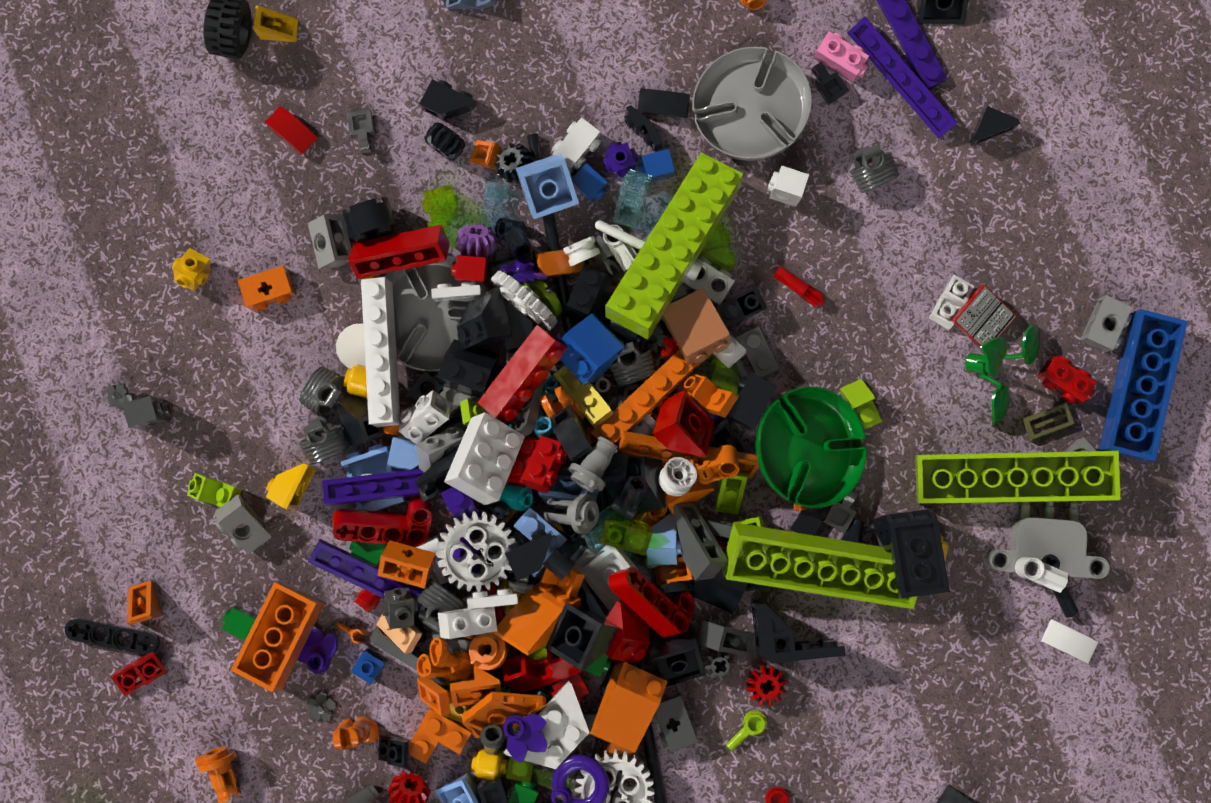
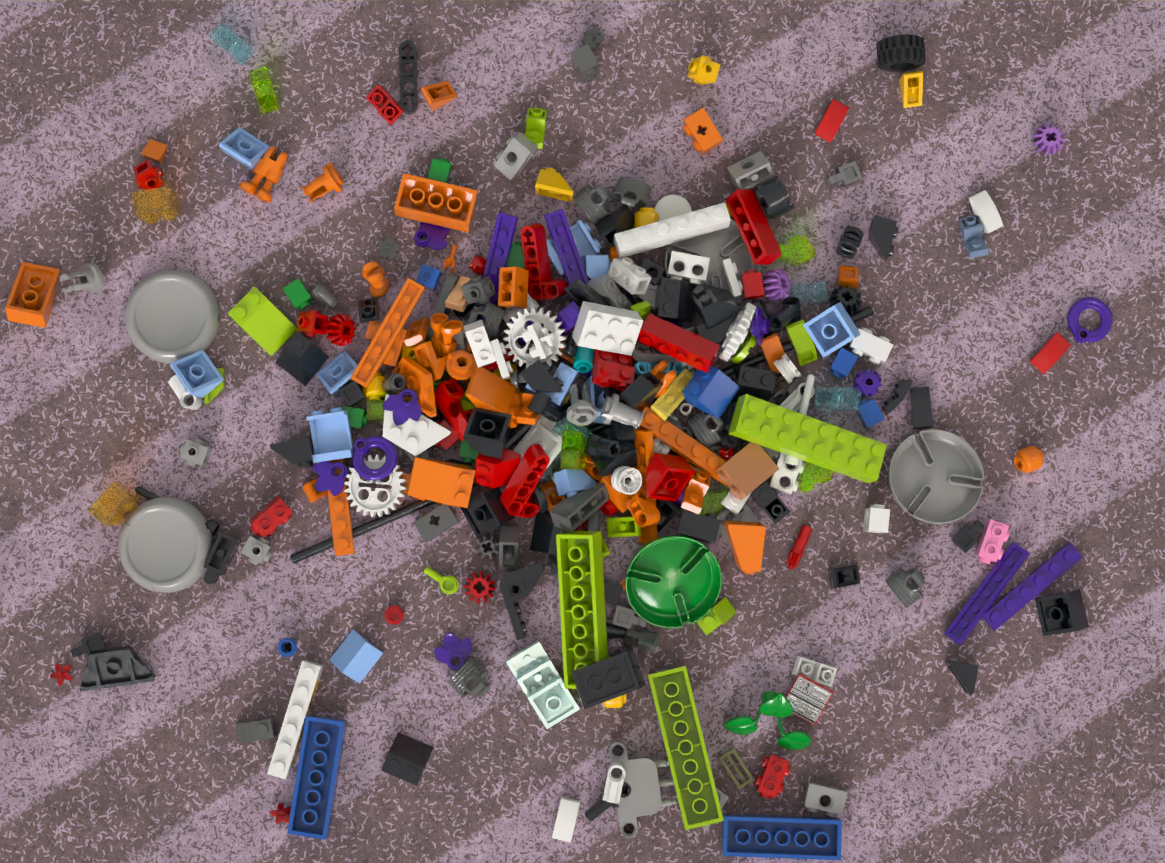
camera: 75 degrees right, 0 degrees up
none -> orange plate [350,278,426,389]
none -> dark purple plate [434,633,472,671]
none -> dark grey piece [449,658,491,699]
none -> light aqua slope [505,640,580,729]
none -> white hips [521,321,556,359]
none -> red plate [600,500,617,516]
none -> flat silver plate [623,629,660,653]
none -> white brick [667,251,710,285]
none -> orange slope [723,520,766,574]
none -> lime slope [786,320,818,367]
none -> black slope [828,565,860,588]

